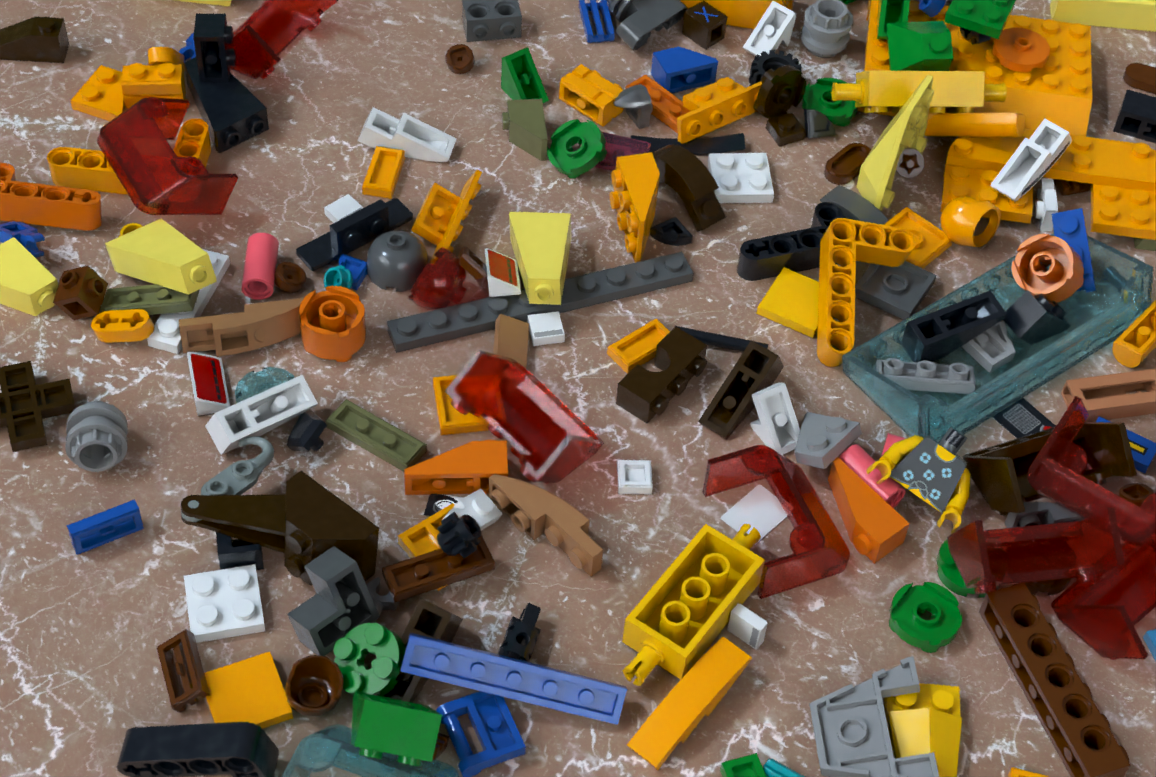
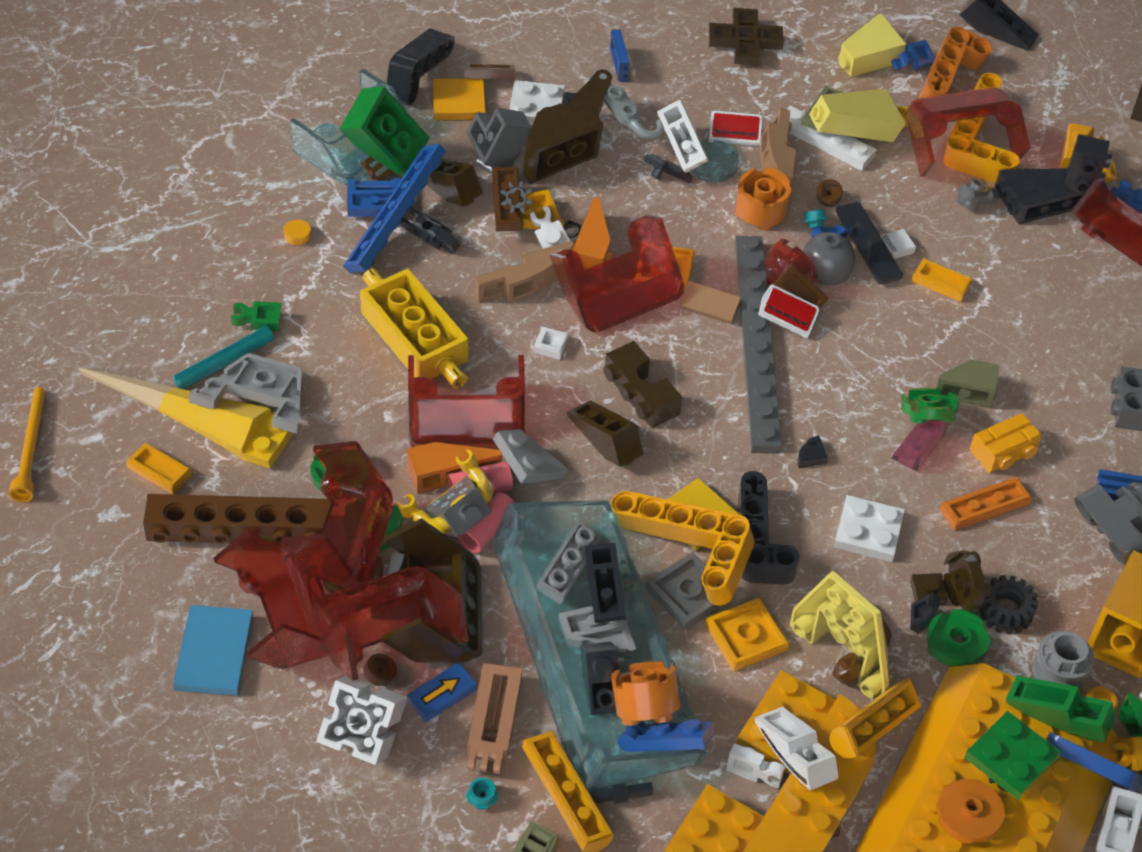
camera: 110 degrees right, 0 degrees up
reddish brown brick [53,266,108,320] -> none
light grey piece [65,400,128,472] -> none
light orange wing [70,65,125,125] -> none
light orange beam [91,309,154,343] -> none
coral pin [241,233,279,300] -> none
reddish brown hair [285,655,344,716] -> none
olive tile [326,399,427,472] -> none
green plate [333,623,405,696] -> none
white slope [357,107,457,162] -> none
light orange bracket [411,169,482,269] -> none
reddish brown tile [445,44,475,74] -> none
green slope [501,47,549,103] -> none
light yellow slope [509,212,572,305] -> none
white tile [527,311,565,346] -> none
light orange tile [607,319,670,374] -> none
light orange slope [609,152,660,263] -> none
flat silver plate [614,84,653,129] -> none
light orange slope [627,636,752,770] -> none
black sticker [631,133,746,155] -> none
blue slope [651,46,718,93] -> none
dark brown arch [652,145,726,232] -> none
black bar [676,326,769,352] -> none
light orange bracket [677,77,762,144] -> none
dark brown brick [682,1,727,50] -> none
white tile [727,603,768,650] -> none
white slope [743,1,797,56] -> none
white slope [750,382,800,457] -> none
dark grey slope [820,185,888,225] -> none
yellow brick [831,70,1007,113] -> none
green slope [886,21,953,71] -> none
light orange helmet [940,197,1001,247] -> none
black sticker [993,397,1056,438] -> none
none -> flat silver plate [957,178,999,210]

